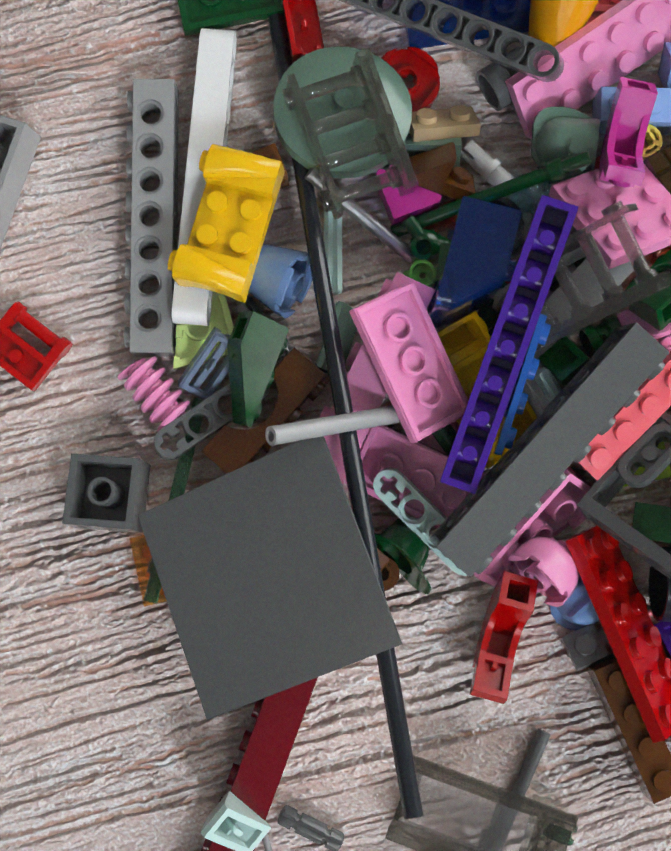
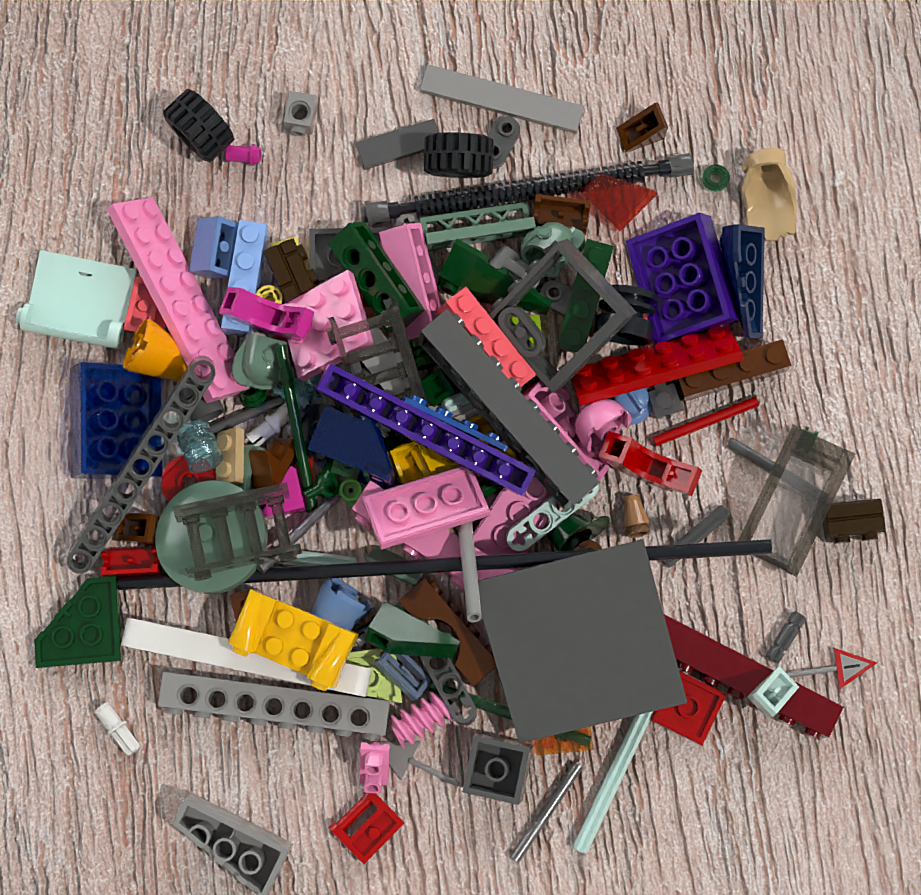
camera: 80 degrees left, 5 degrees down
none -> white axle [94,702,140,756]
none -> reddish brown slope [114,513,159,546]
none -> clear light blue wheel [176,420,223,473]
none -> dark grey bar [178,394,284,449]
none -> dark green plate [240,388,267,408]
none -> bright pink hips [360,742,390,794]
none -> light grey piece [379,741,460,786]
none -> flat silver bar [510,761,583,863]
none -> light aqua axle [573,711,654,854]
none -> medium nougat cone [623,494,651,538]
none -> red plate [650,671,727,746]
none -> red bar [652,396,759,447]
none -> dark grey axle [661,505,730,568]

